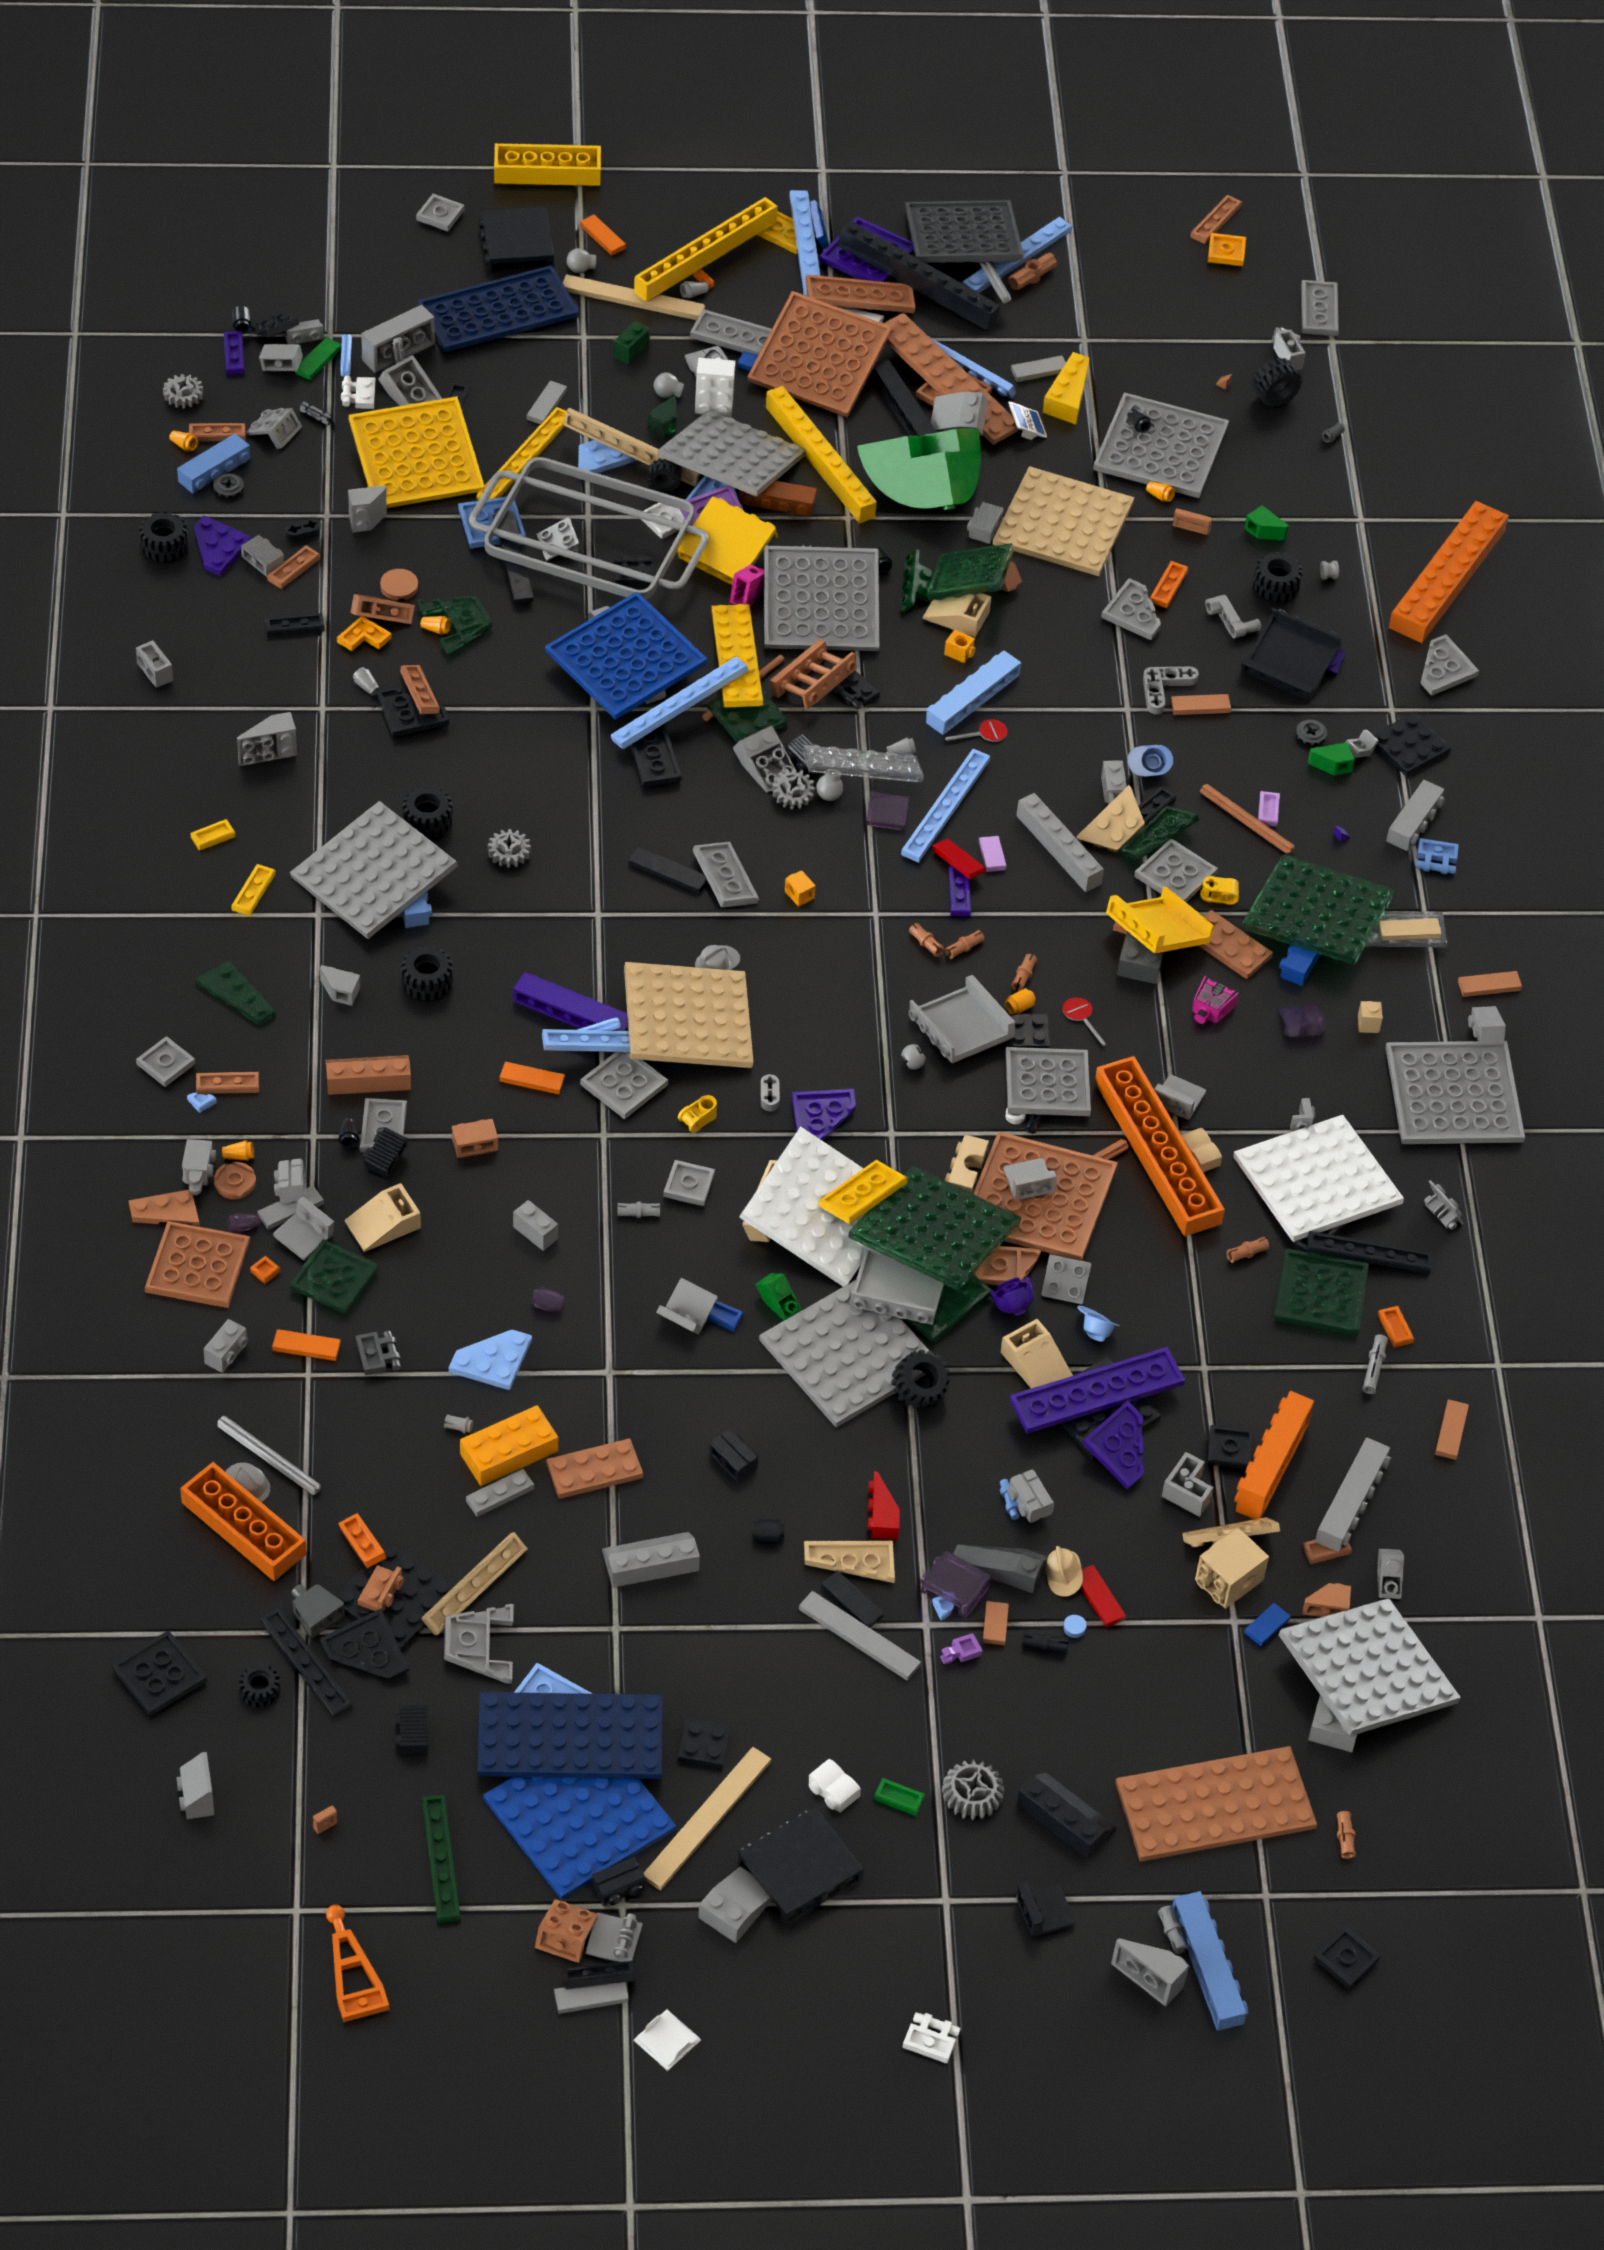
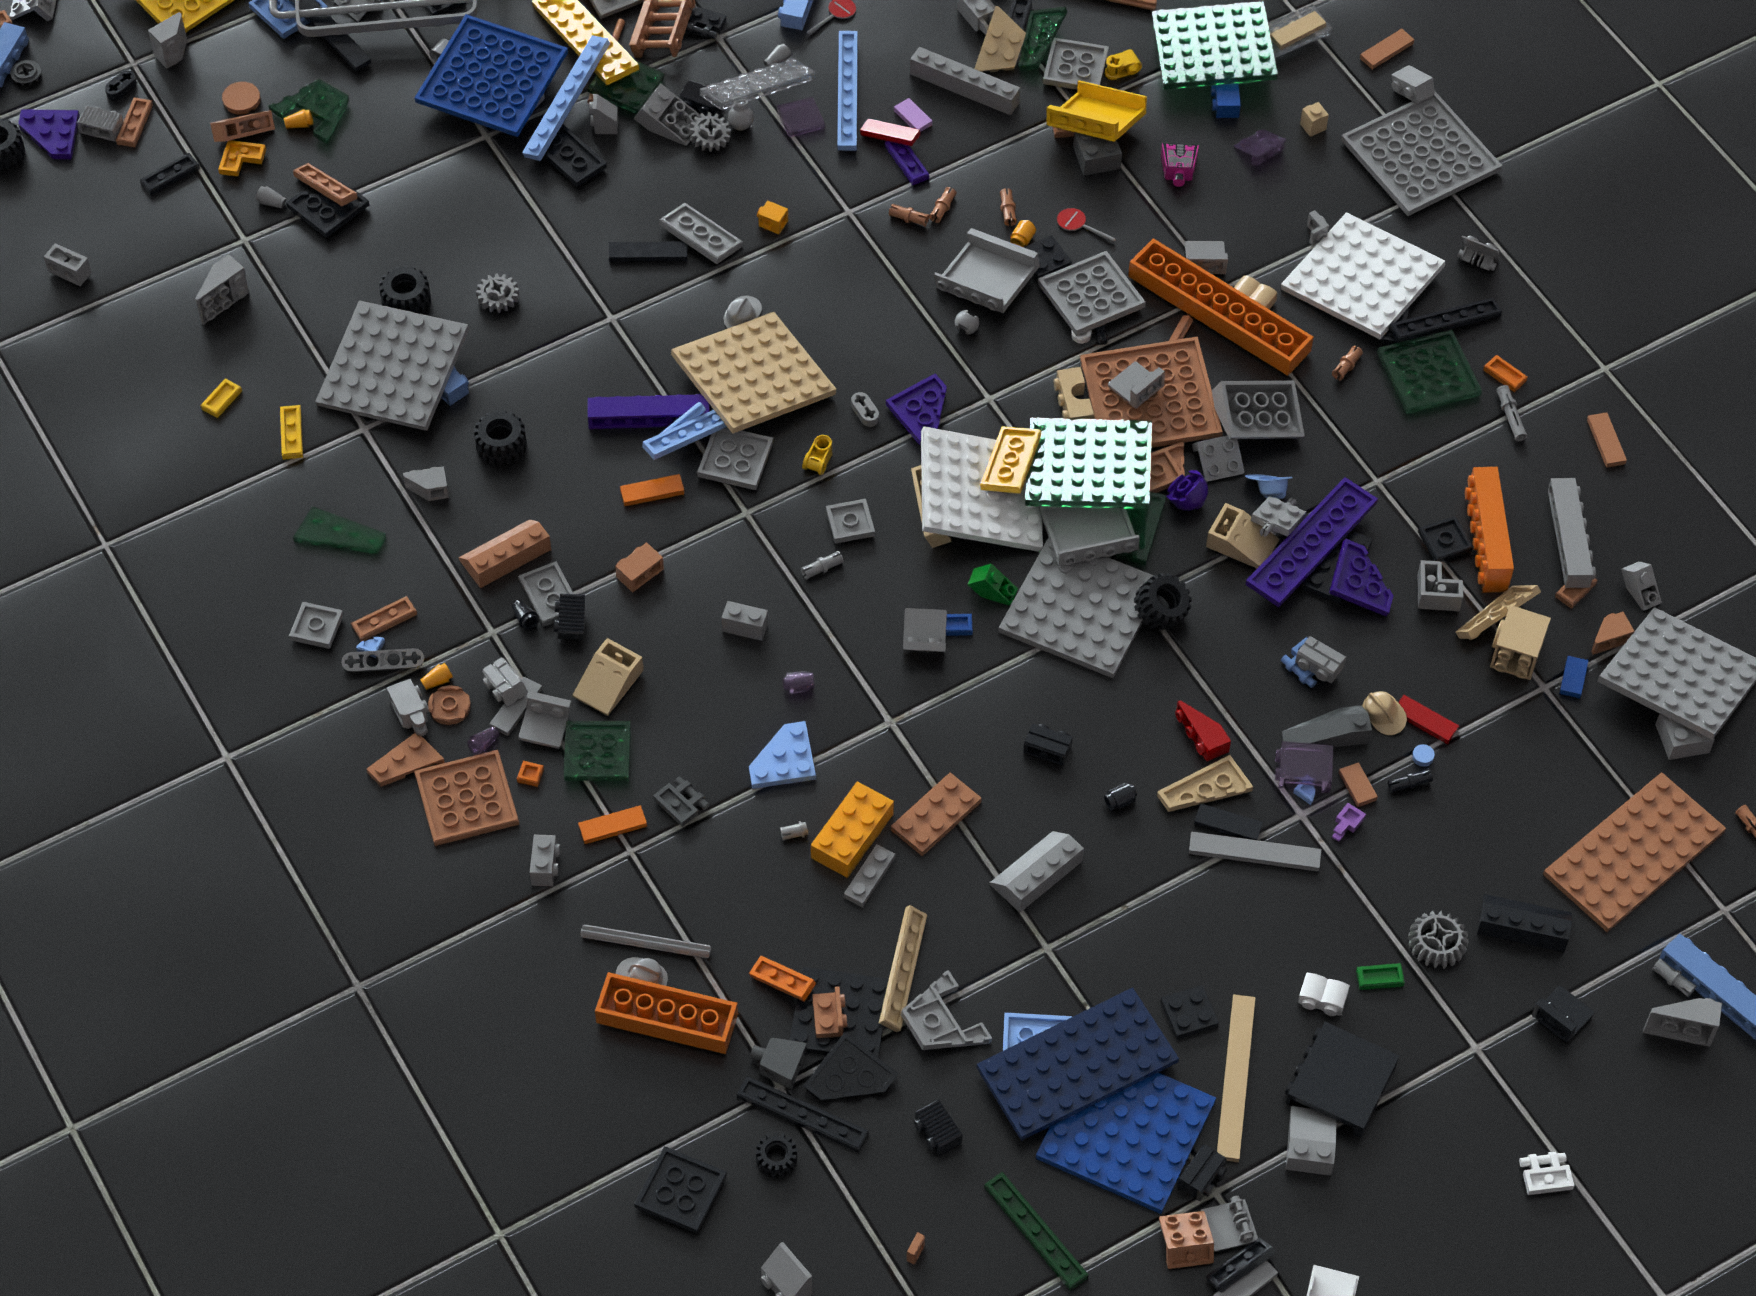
camera: 25 degrees left, 5 degrees up
nougat plate [1198,910,1273,979] -> none
none -> light grey beam [341,648,425,672]
none -> light grey slope [589,94,618,134]
none -> light grey slope [1212,381,1305,439]
none -> light grey plate [1251,496,1306,537]

